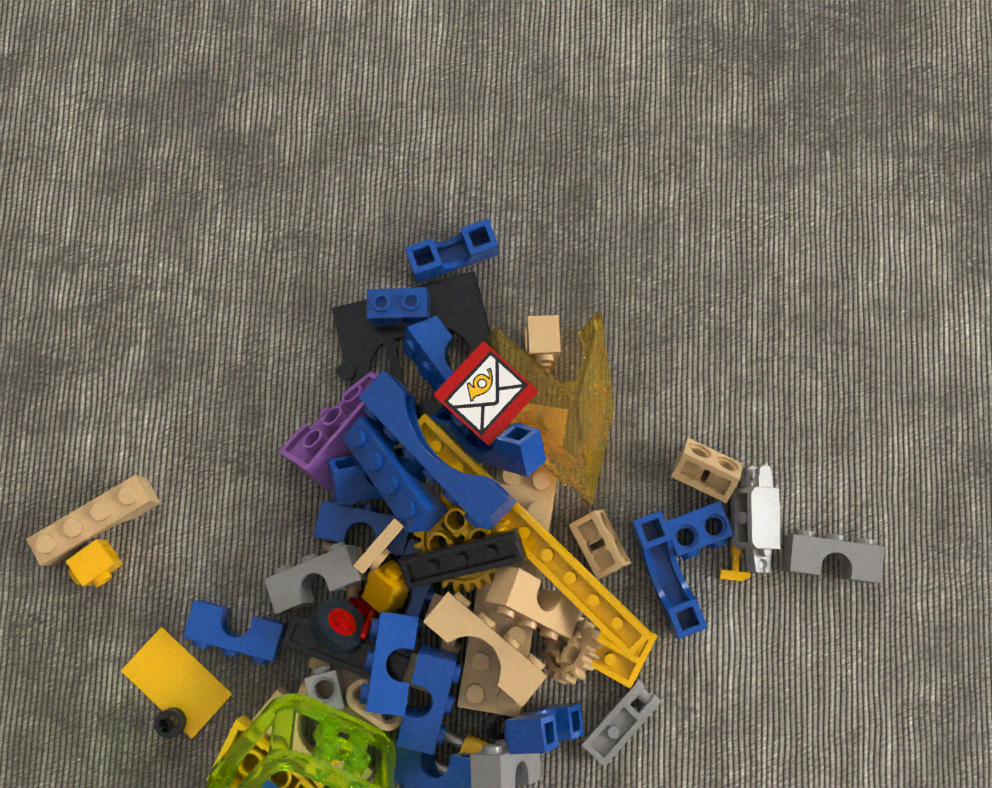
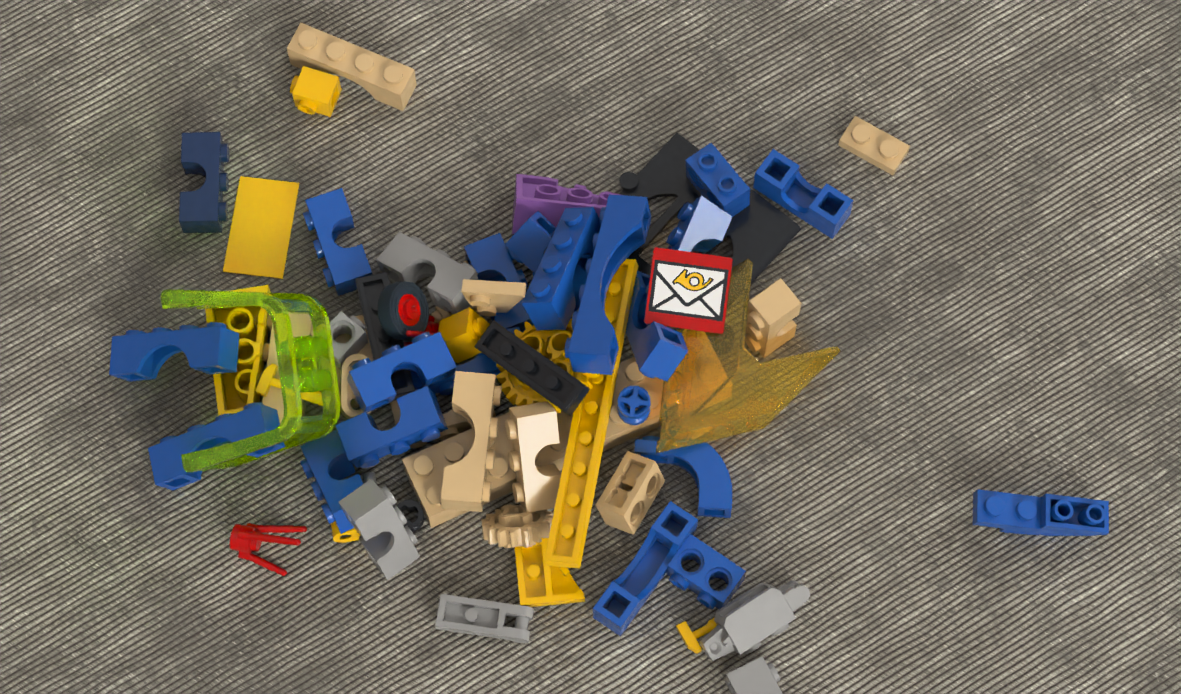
camera: 60 degrees right, 10 degrees down
black bush [154,707,187,738] -> none
blue arch [504,702,584,754] -> none
tan brick [671,438,743,503] -> none
none -> dark blue arch [179,132,229,233]
none -> blue wheel [617,386,651,425]
none -> blue arch [634,429,732,518]
none -> tan plate [838,116,910,175]
none -> blue slope [973,489,1109,536]

